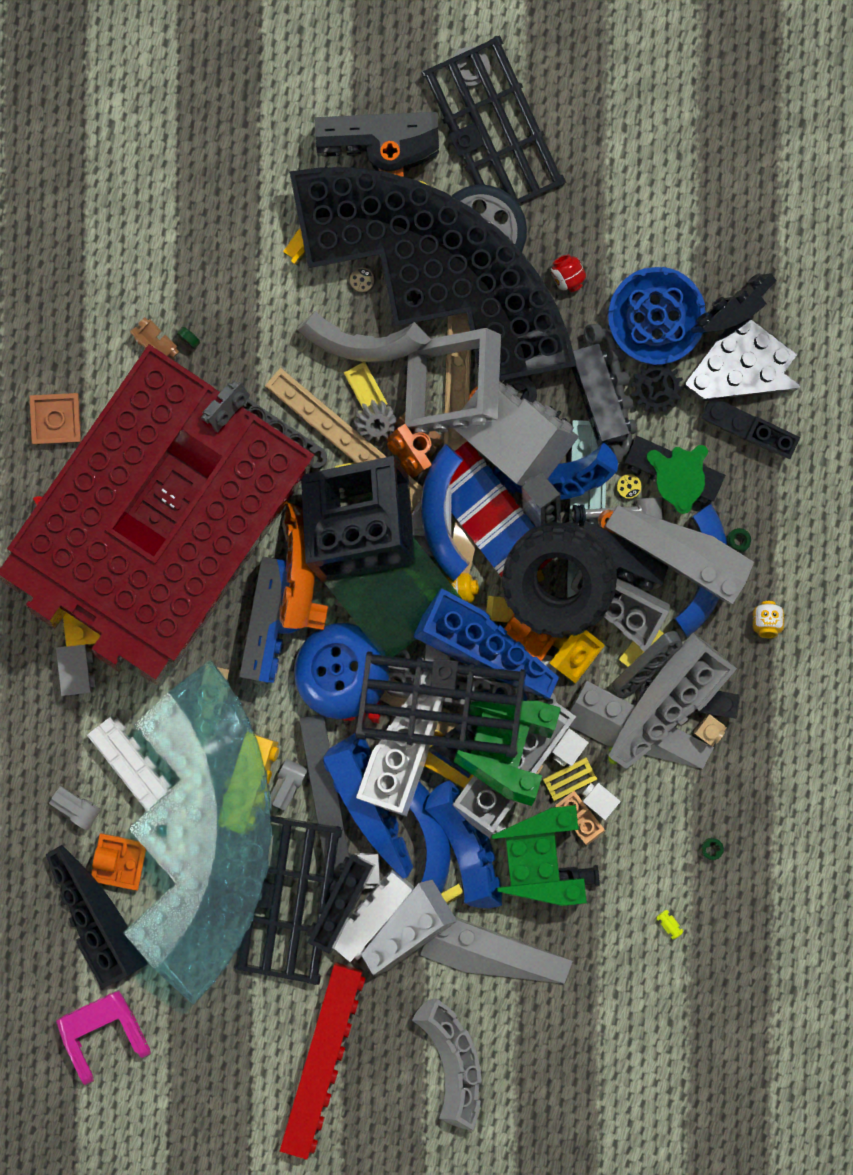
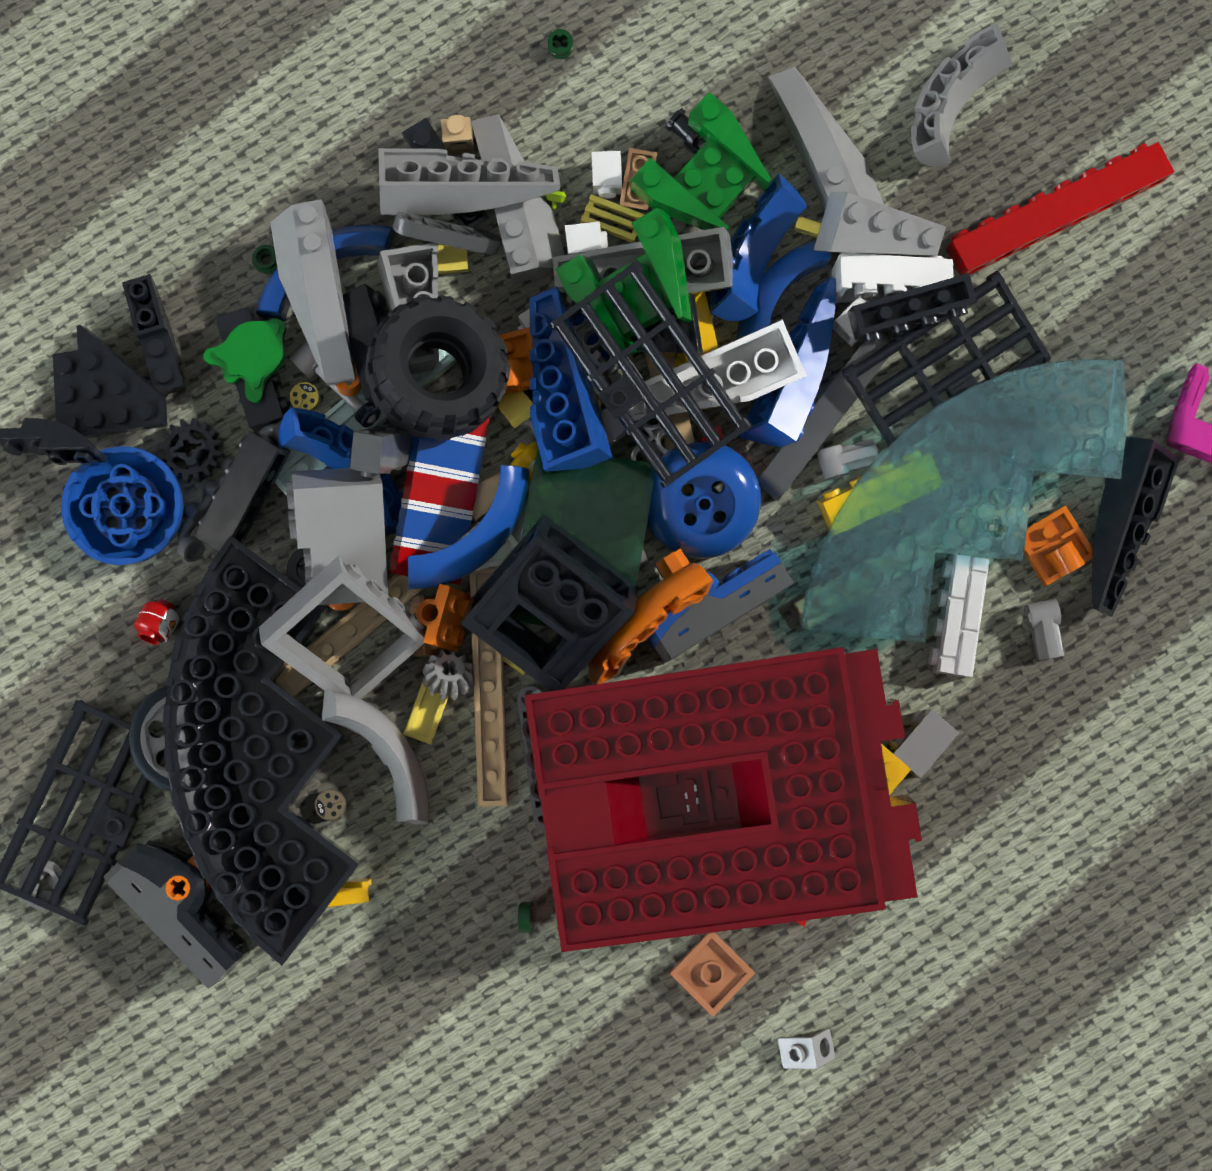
camera: 135 degrees left, 5 degrees down
medium nougat hinge [130,317,179,360] -> none
dark grey hinge [201,381,250,432] -> none
yellow tile [549,630,605,684] -> none
neon yellow piece [657,910,684,939] -> none
head [753,601,784,639] -> none

